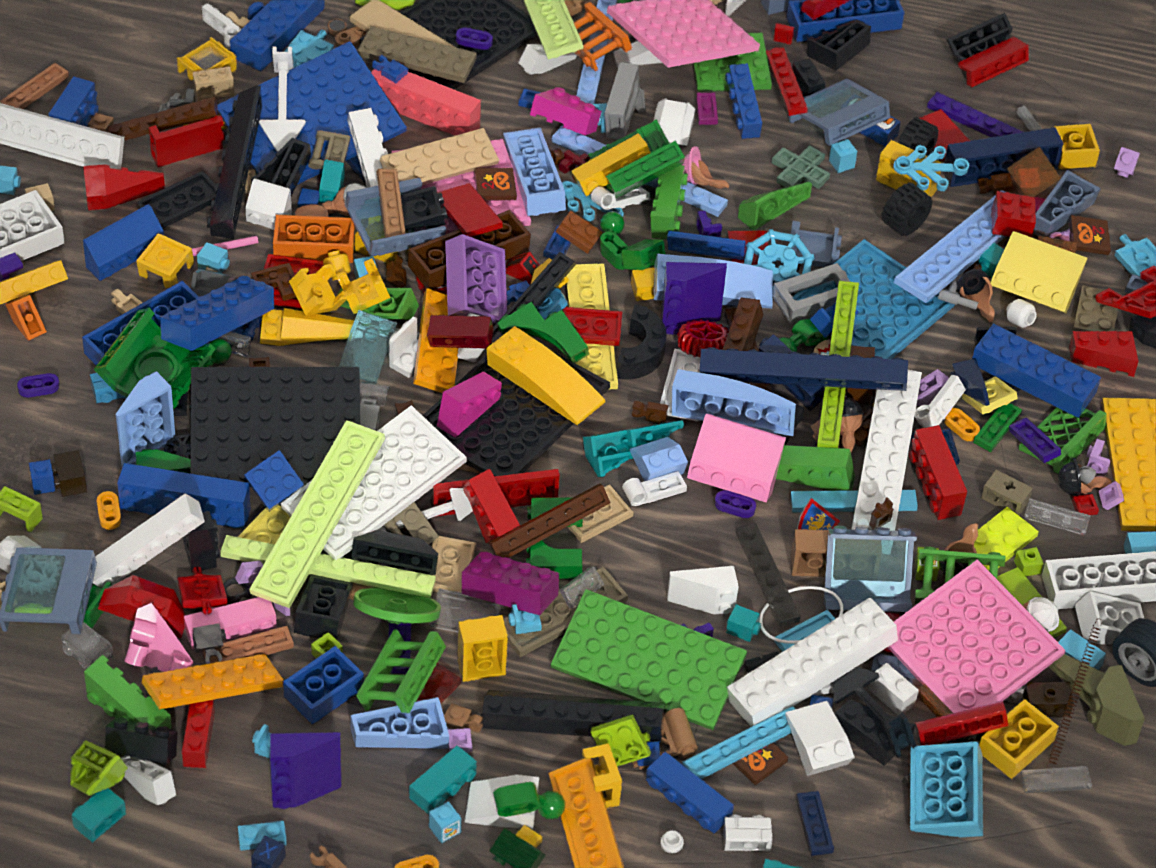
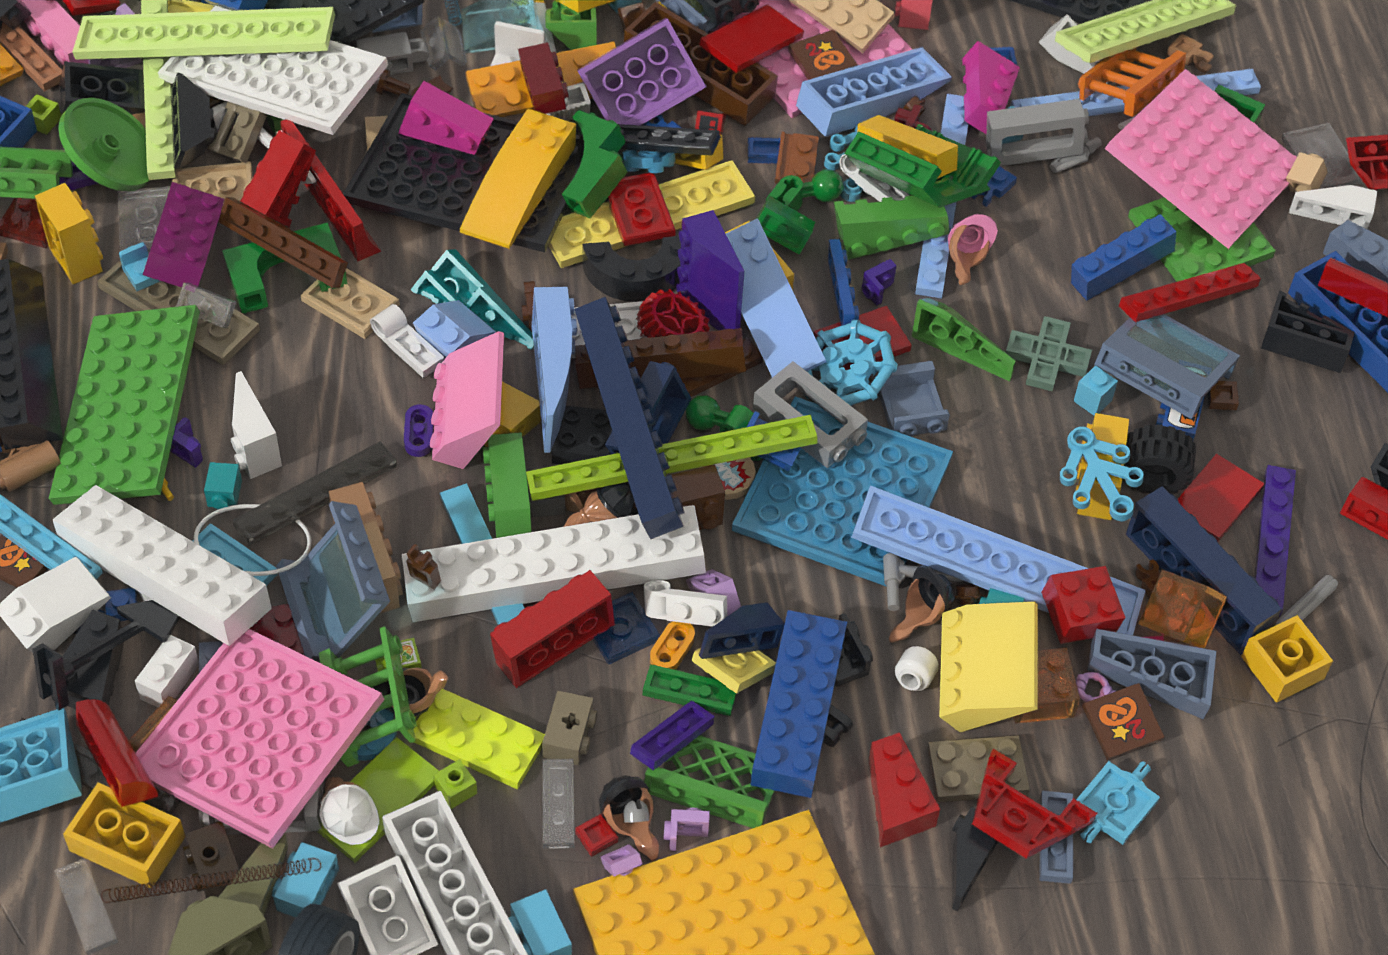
camera: 70 degrees right, 5 degrees up
white slope [654,99,695,146] -> none
magenta plate [696,93,718,125] -> none
black piece [744,652,779,673] -> none
red tile [773,23,795,45] -> none
black brick [792,58,826,98] -> none
shield [797,498,840,530] -> none
black tyre [882,183,933,236] -> none
lavender bracket [1114,147,1140,178] -> none

